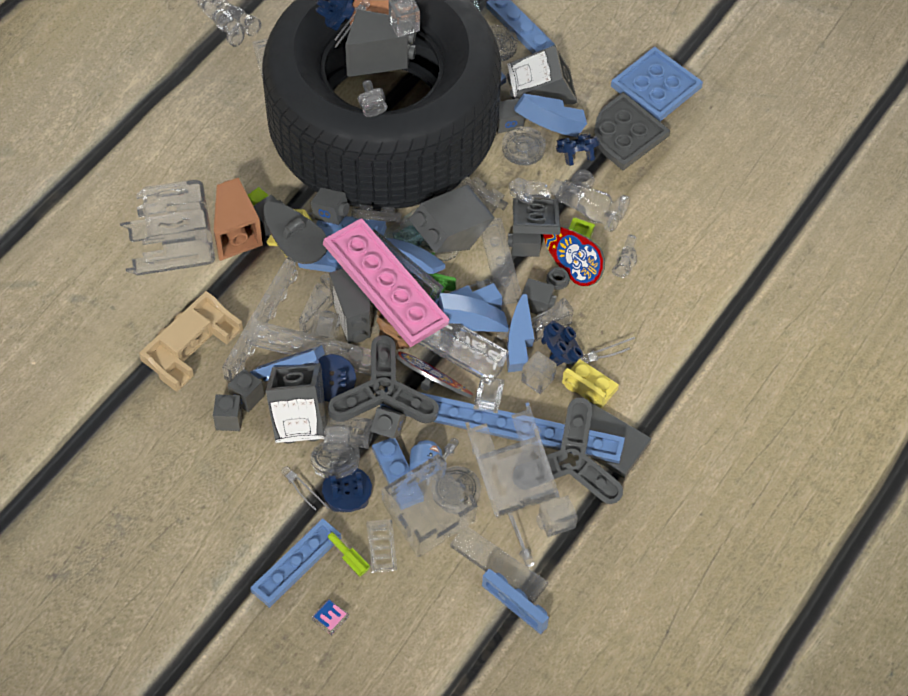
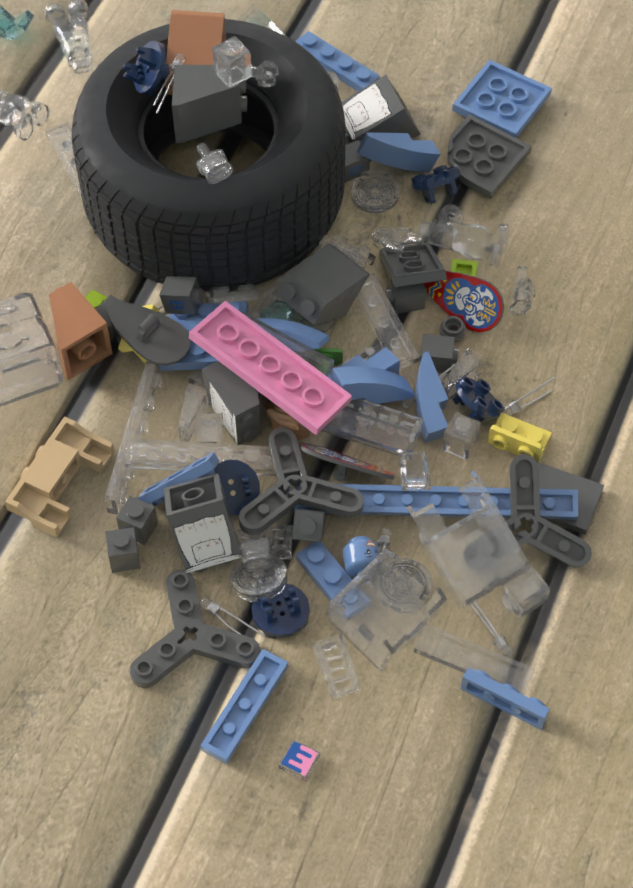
camera: 10 degrees left, 0 degrees up
lime axle [328,532,371,577] -> none
none -> dark grey piece [130,570,261,688]
none -> clear bar [229,60,279,87]

